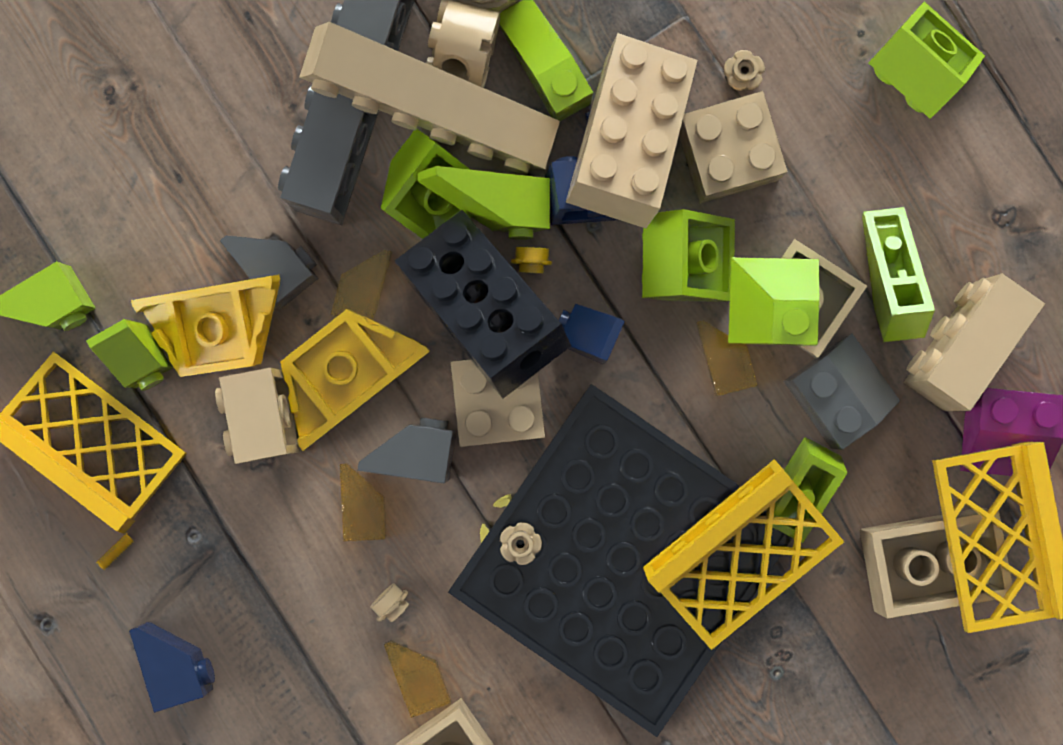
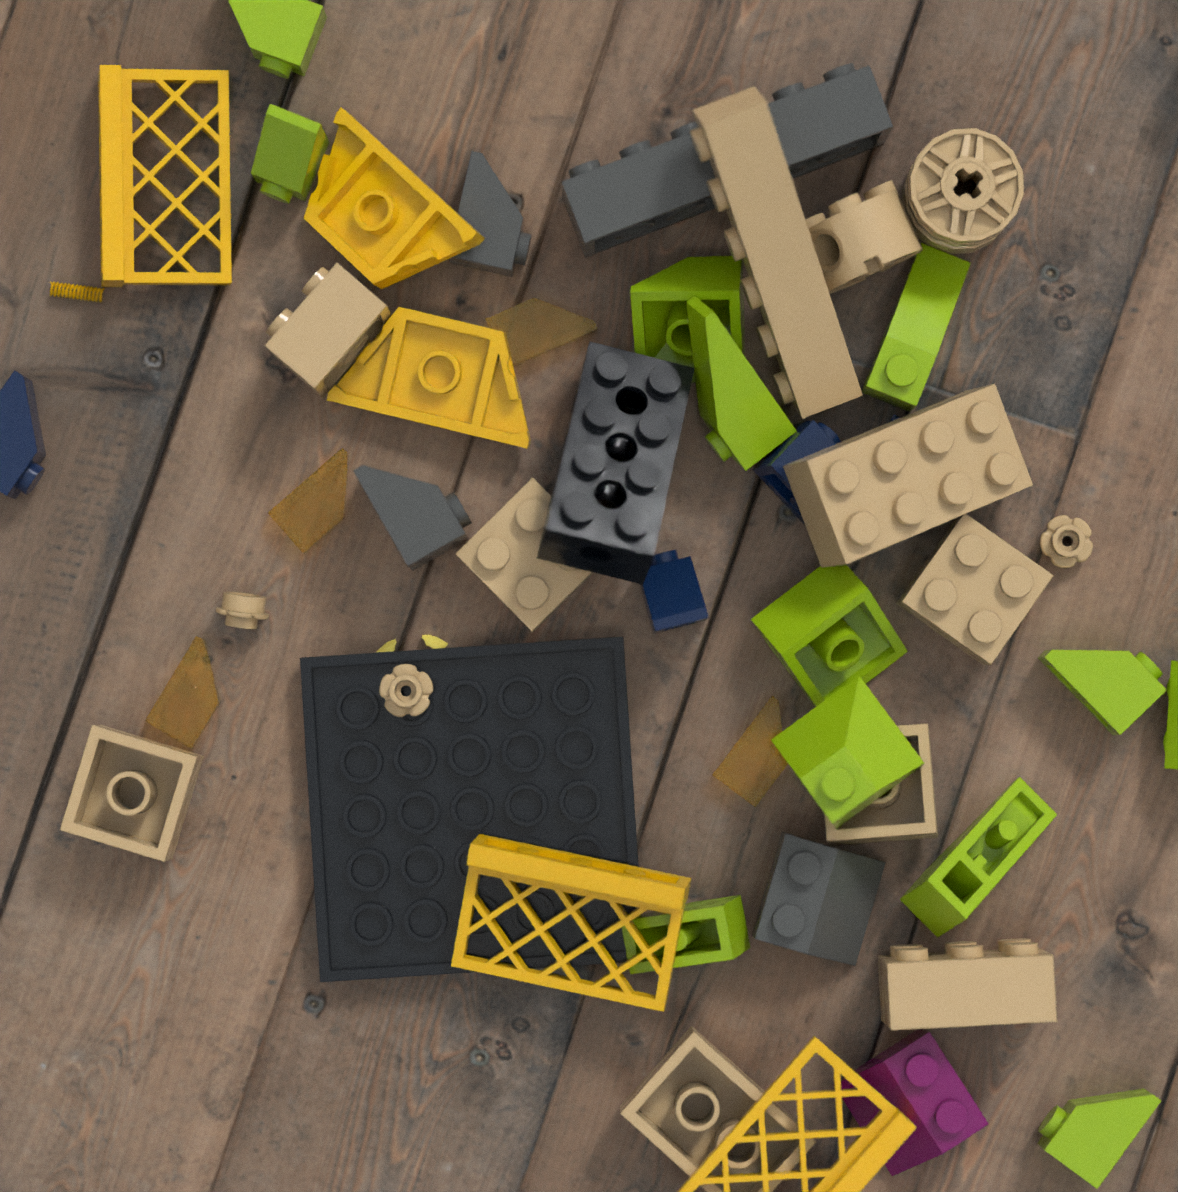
camera: 55 degrees right, 0 degrees up
yellow plate [511,247,552,273] -> none
none -> lime slope [1037,650,1167,735]

